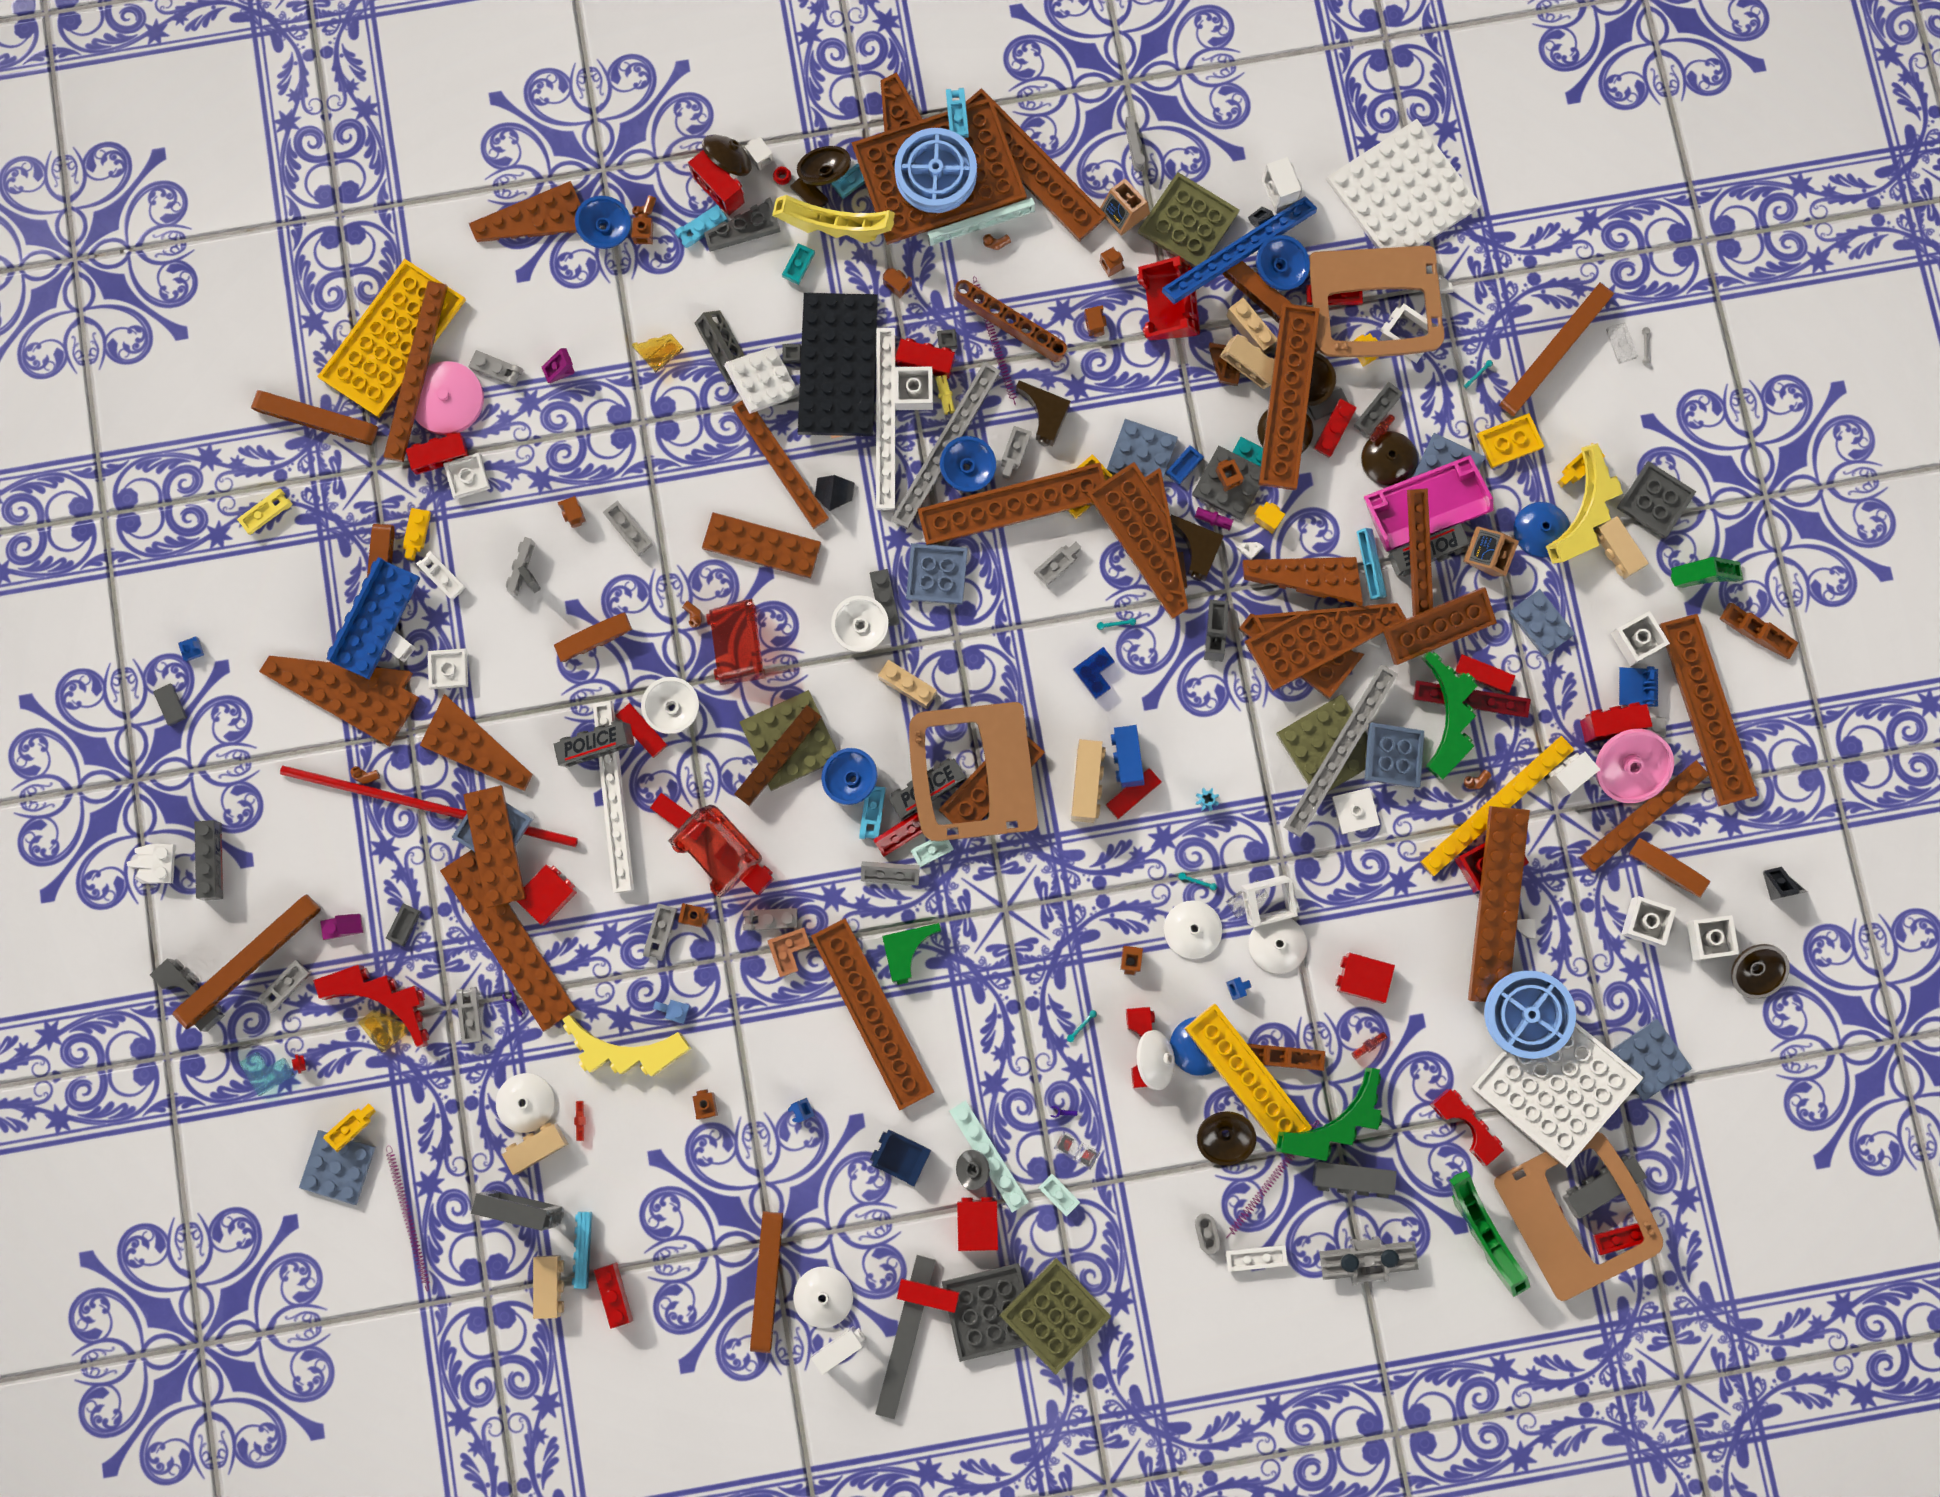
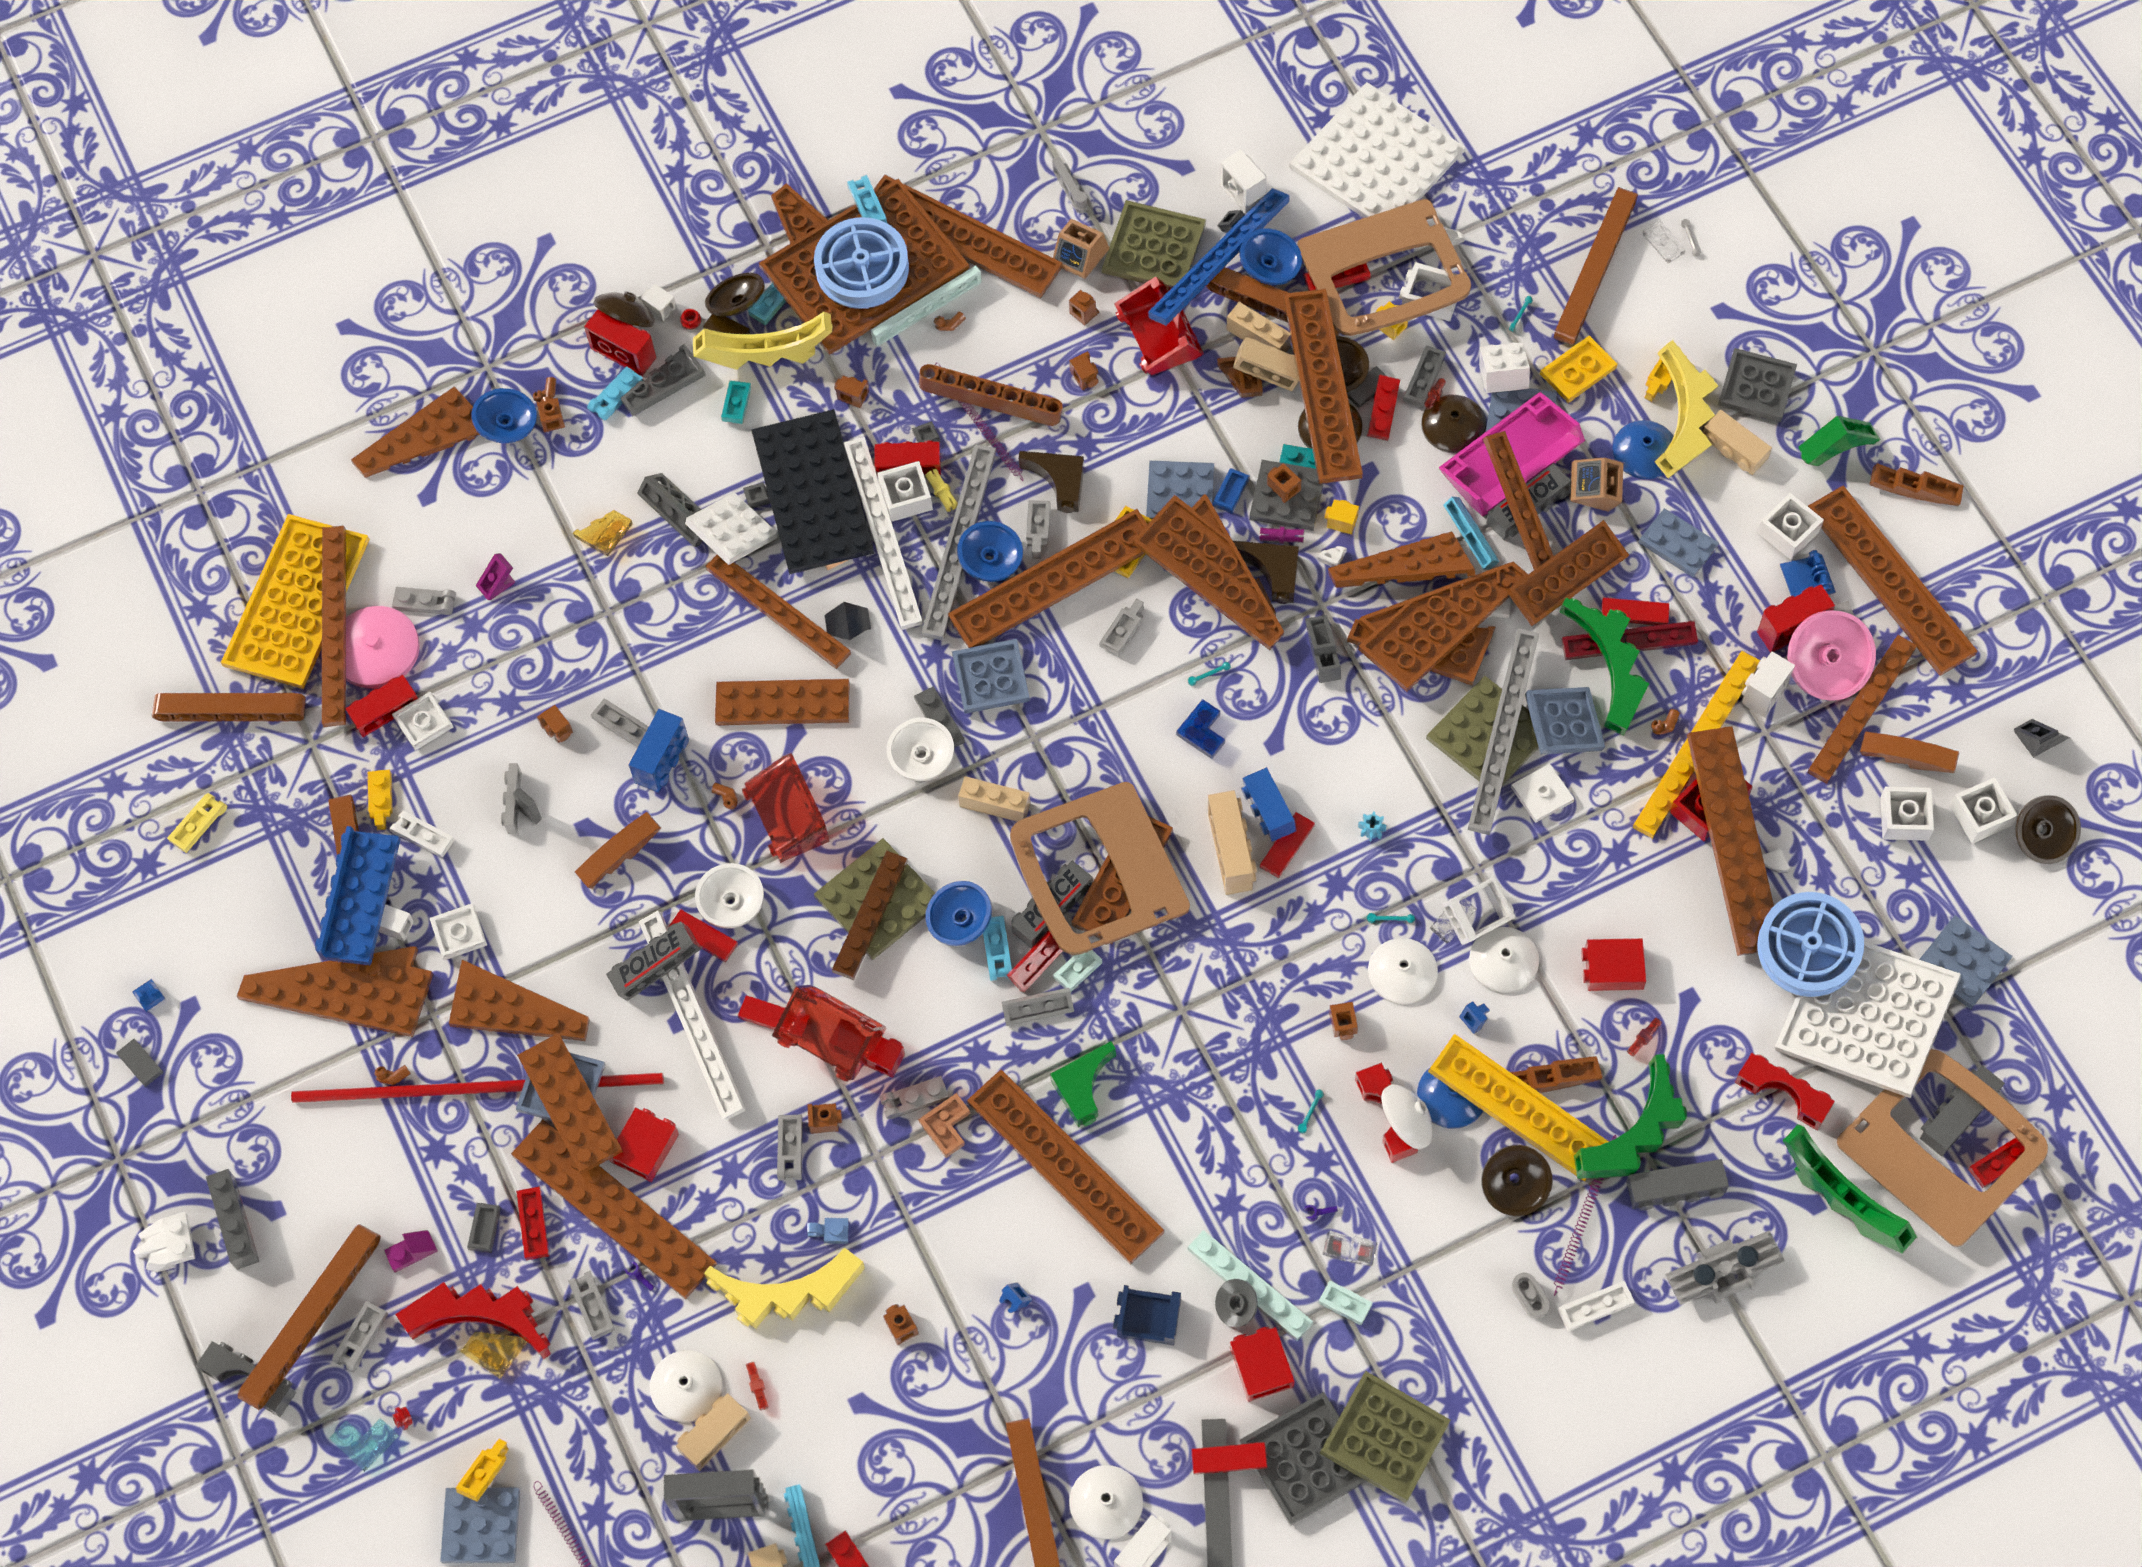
camera: 15 degrees left, 15 degrees down
none -> red plate [516,1186,550,1261]
none -> blue brick [628,709,689,793]
none -> white brick [1479,343,1530,393]

